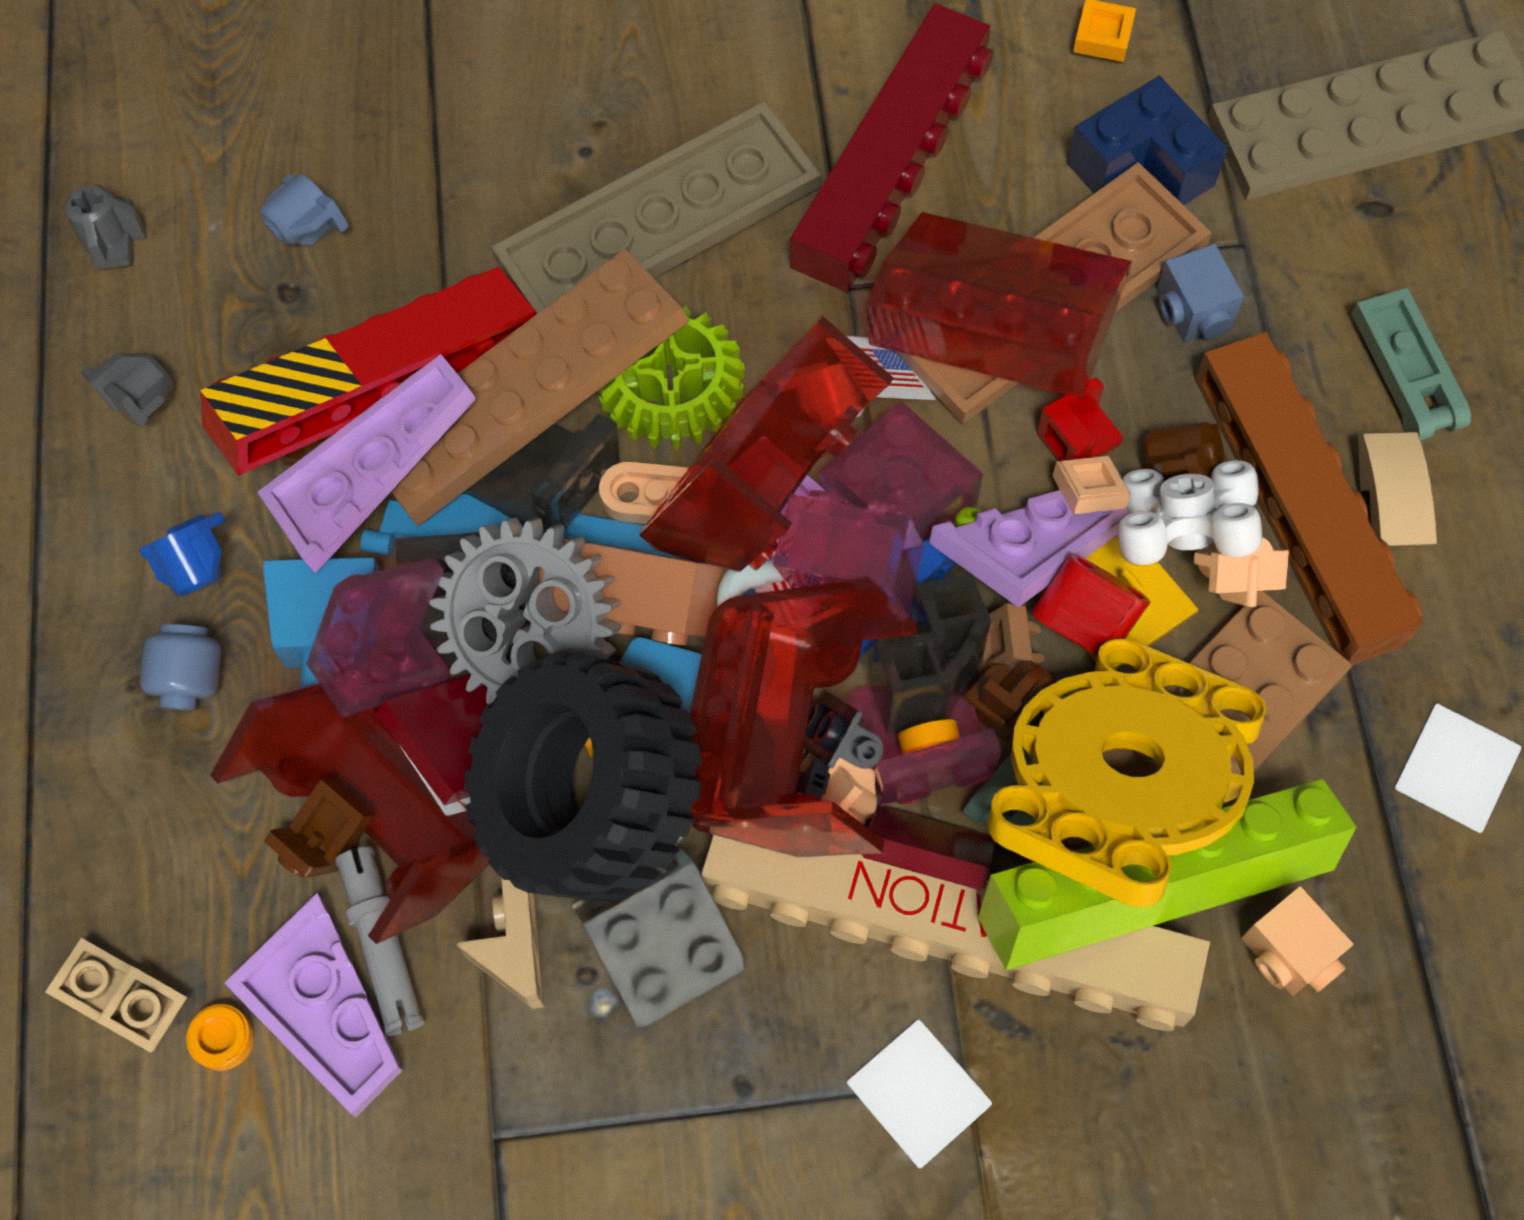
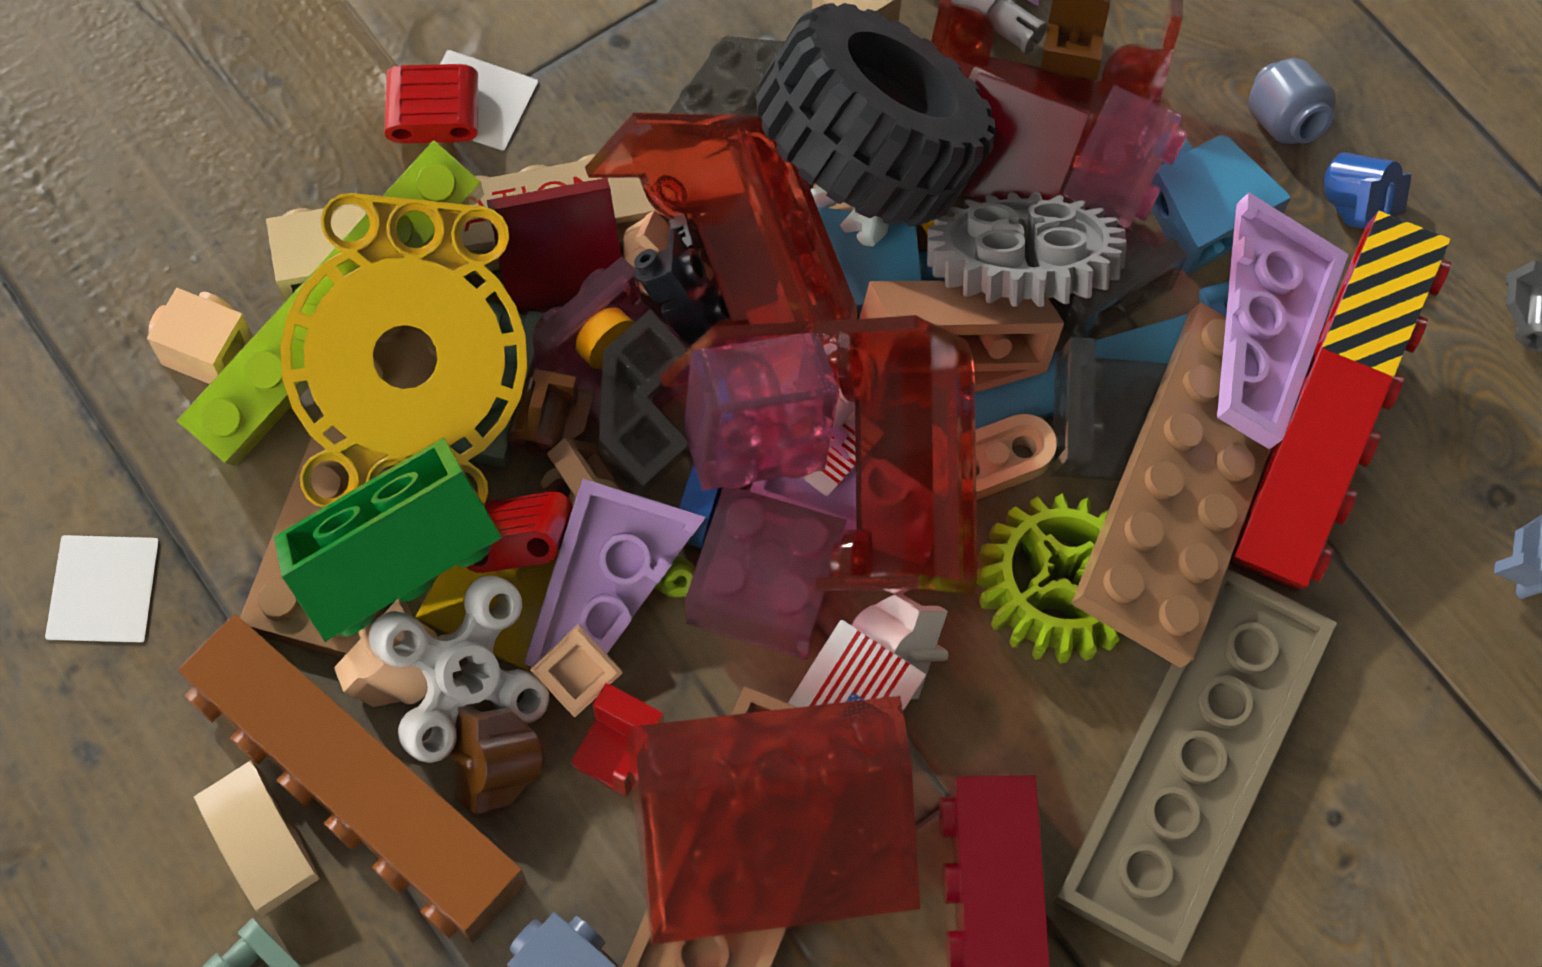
camera: 145 degrees right, 0 degrees up
none -> green brick [274,437,502,642]
none -> red piece [384,64,478,144]

